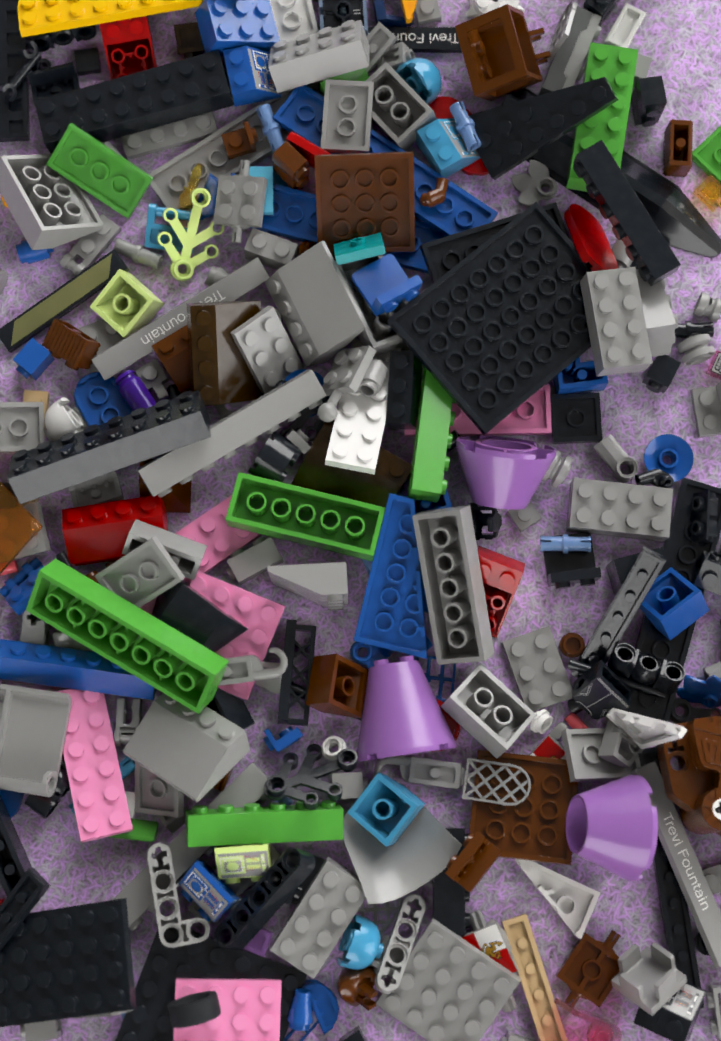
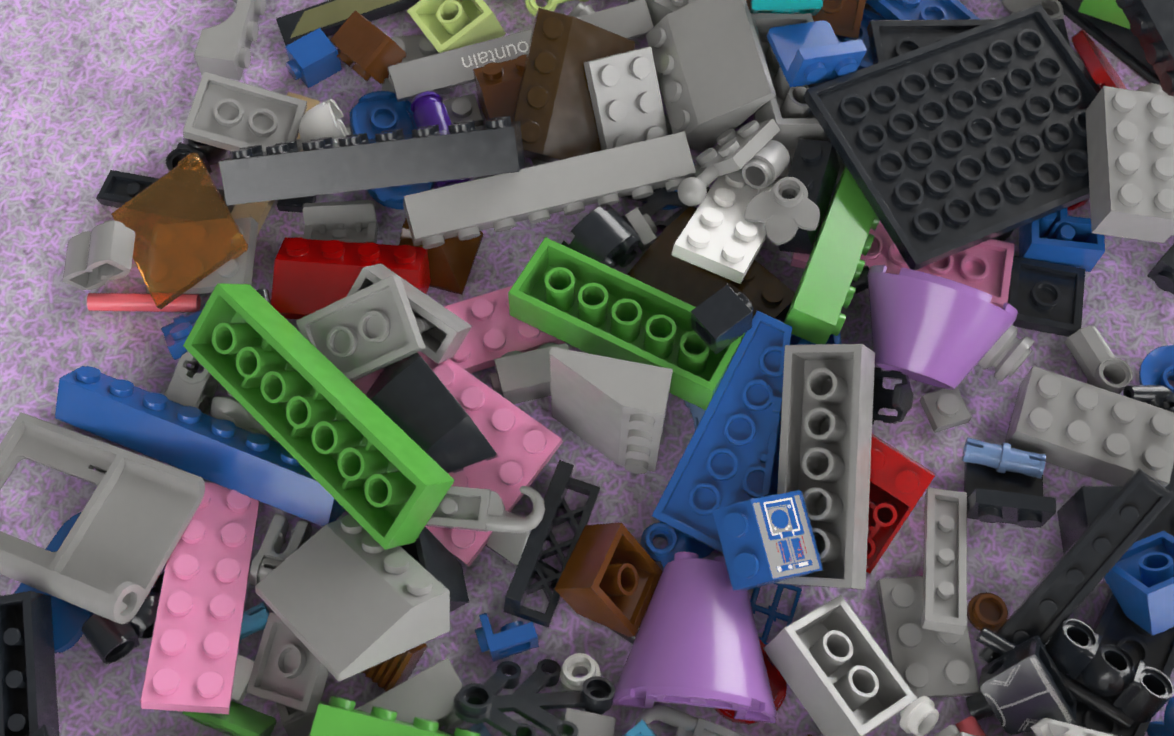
camera: 15 degrees right, 15 degrees down
none -> black brick [691,284,753,354]
none -> blue slope [712,490,823,591]
none -> light grey plate [745,177,820,245]
none -> light grey plate [922,487,967,635]

